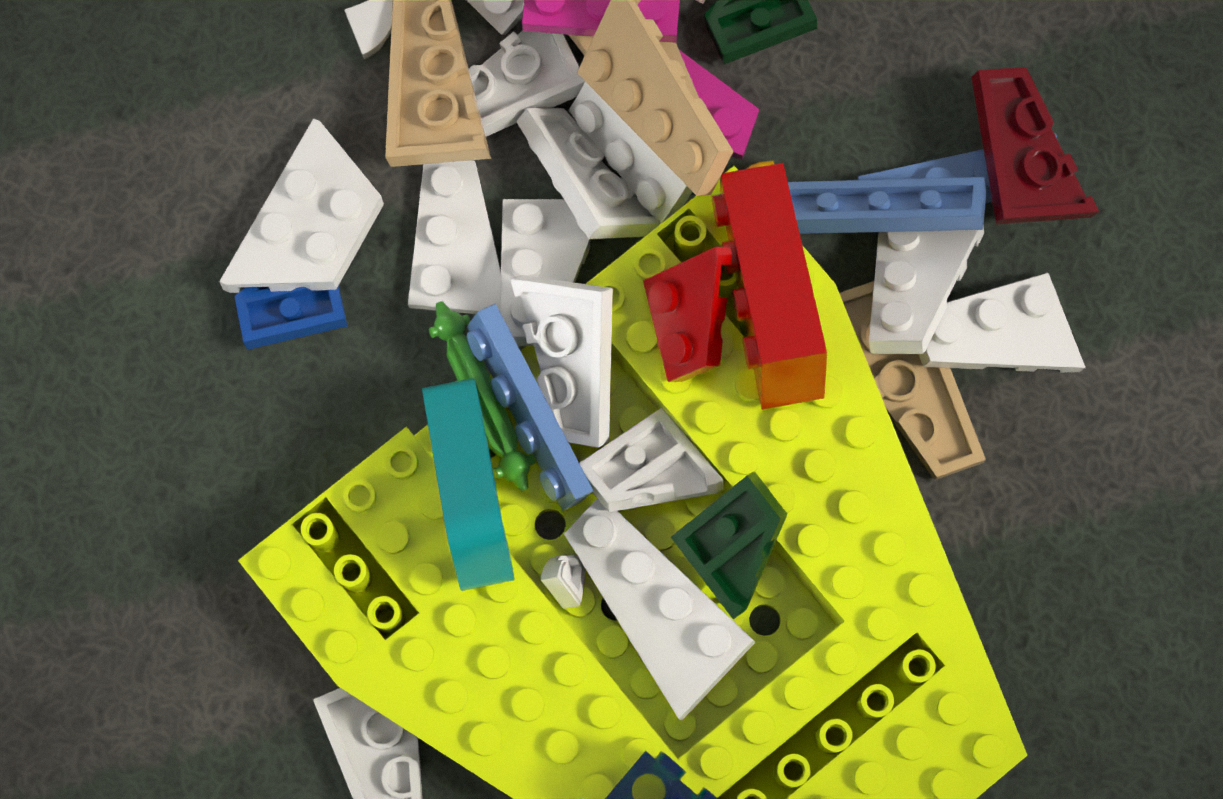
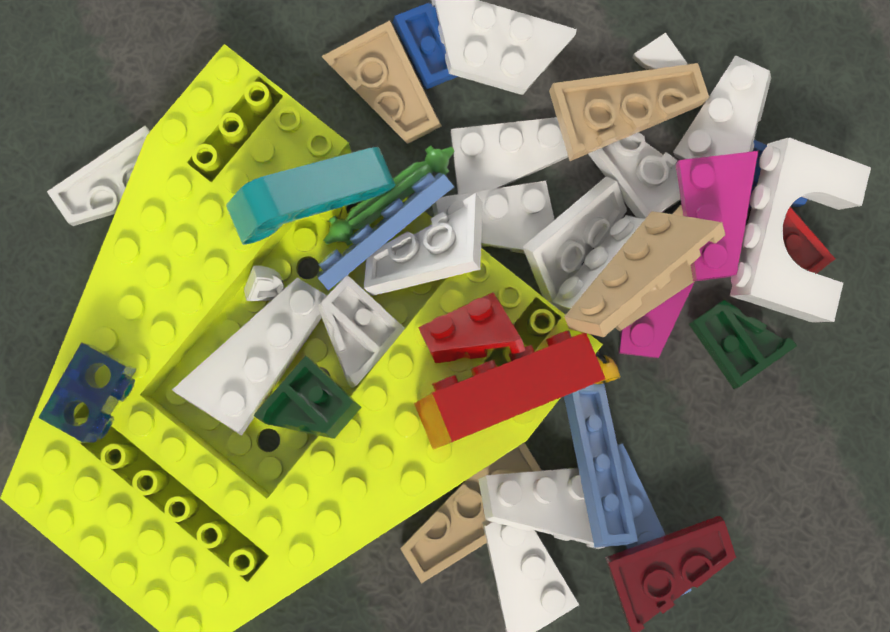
camera: 75 degrees right, 5 degrees up
none -> tan wing [321,20,442,144]

